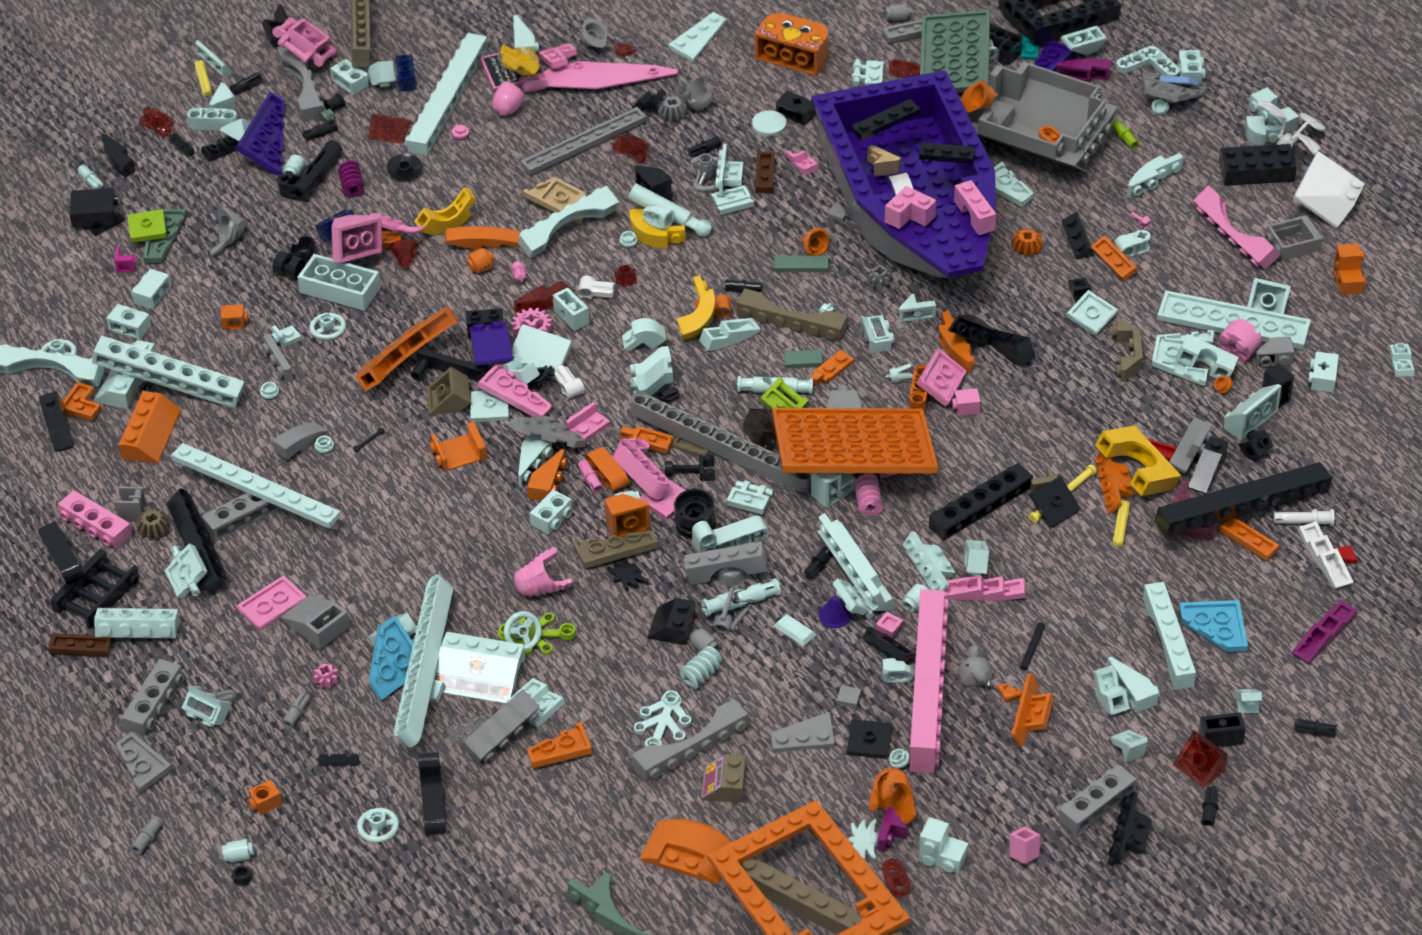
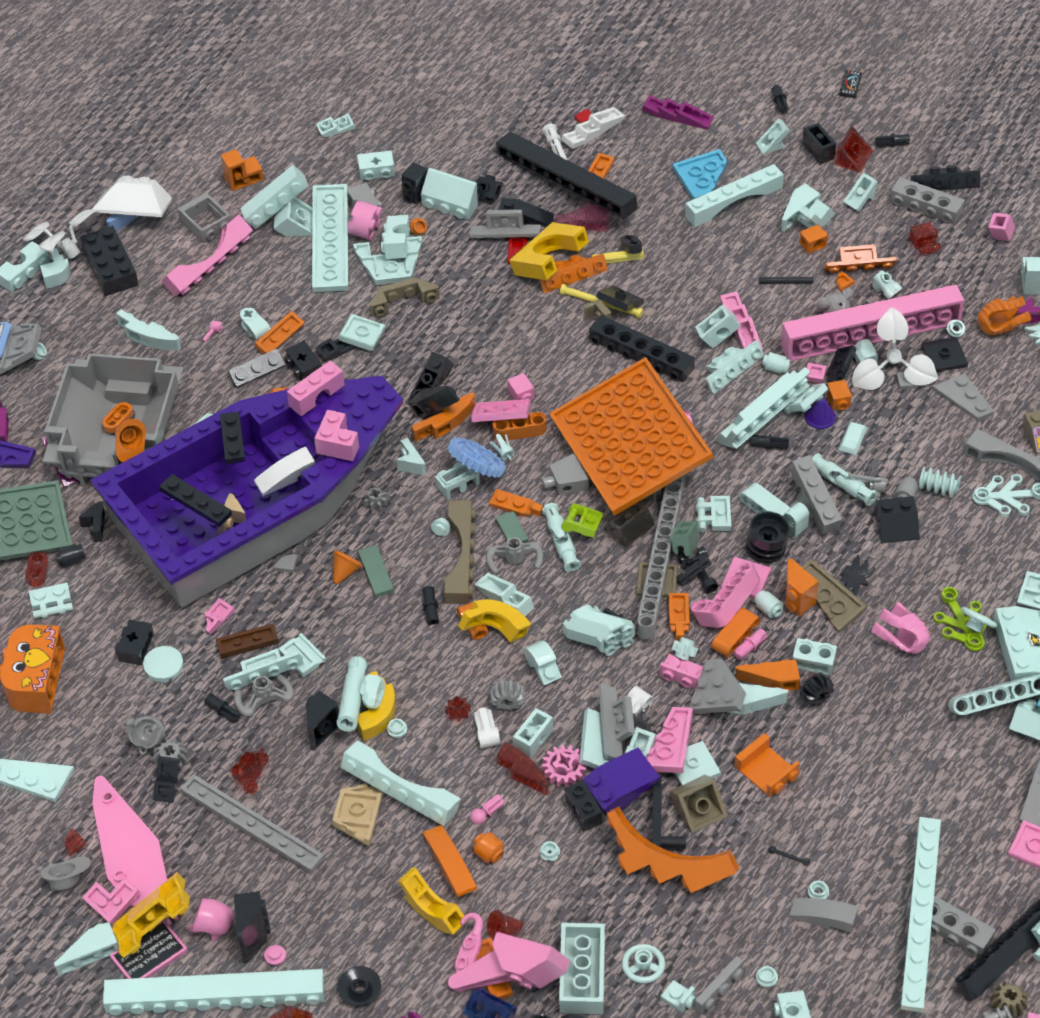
camera: 110 degrees left, 5 degrees up
none -> black slope [234,891,271,963]
none -> light aqua brick [241,165,308,229]
none -> black brick [284,340,322,380]
none -> light blue gear [447,437,506,478]
none -> light grey piece [486,537,544,574]
none -> light grey gear [490,679,525,711]
none -> light aqua plate [539,841,560,861]
none -> light grey bracket [598,683,635,759]
none -> black beam [620,235,642,254]
none -> sand green hinge [669,521,700,556]
none -> light aqua gear [672,637,698,661]
none -> black axle [676,555,712,586]
none -> orange brick [799,224,828,254]
none -> black gear [799,672,834,707]
none -> orange brick [826,380,852,410]
none -> black tile [839,70,862,99]
none -> white plant [852,307,938,390]
none -> light aqua plate [872,270,902,300]
none -> clear red brick [909,222,941,254]

